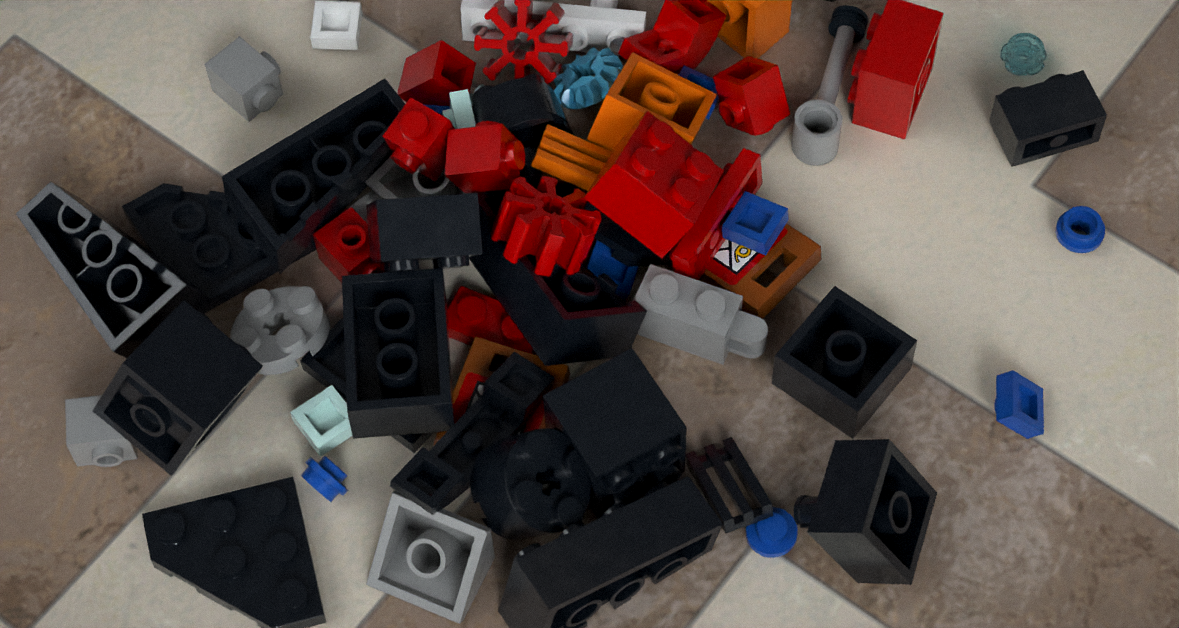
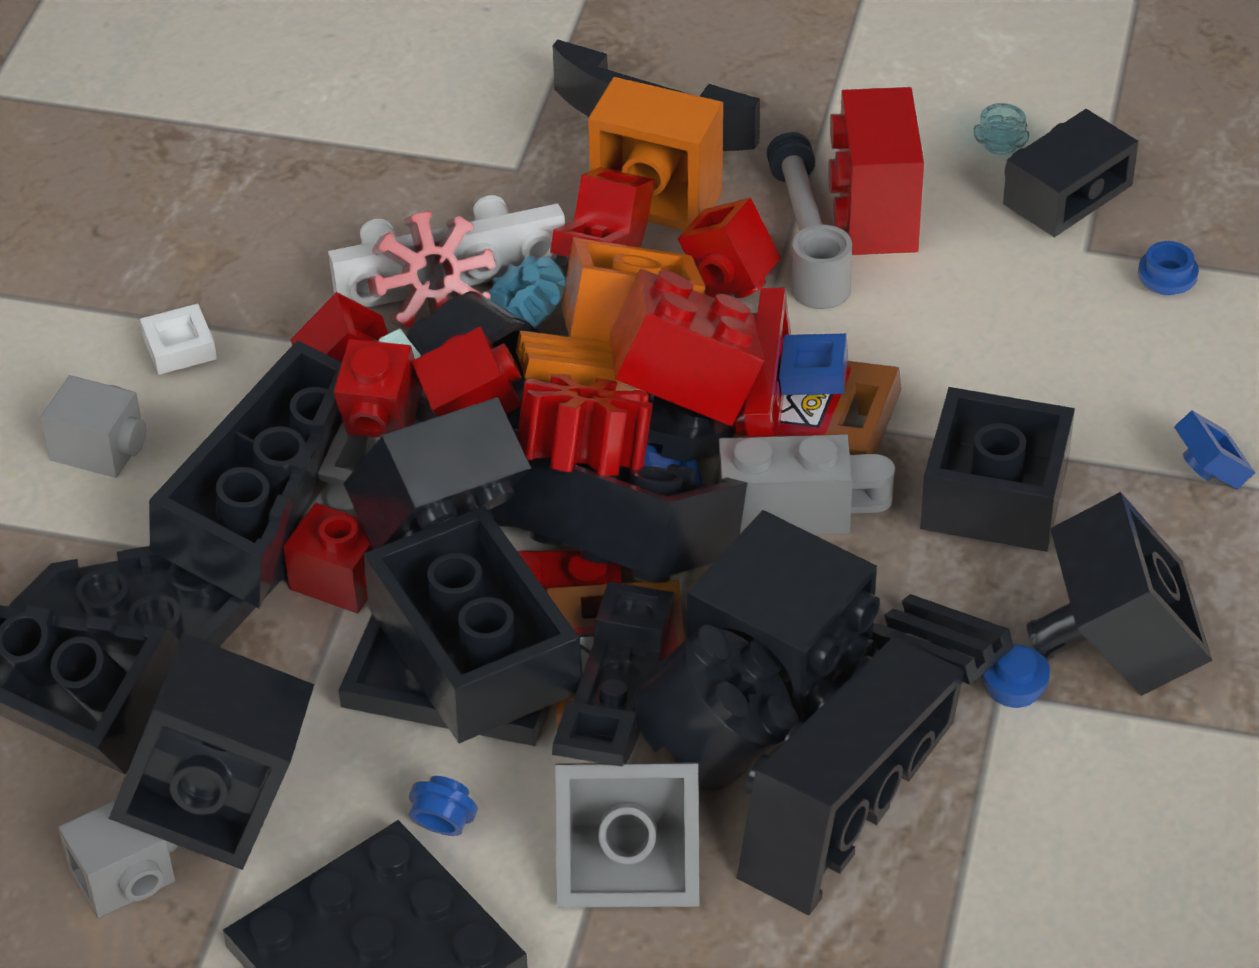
camera: 25 degrees left, 15 degrees down
light grey plate [230,286,330,375] -> none
light aqua plate [290,385,352,457] -> none

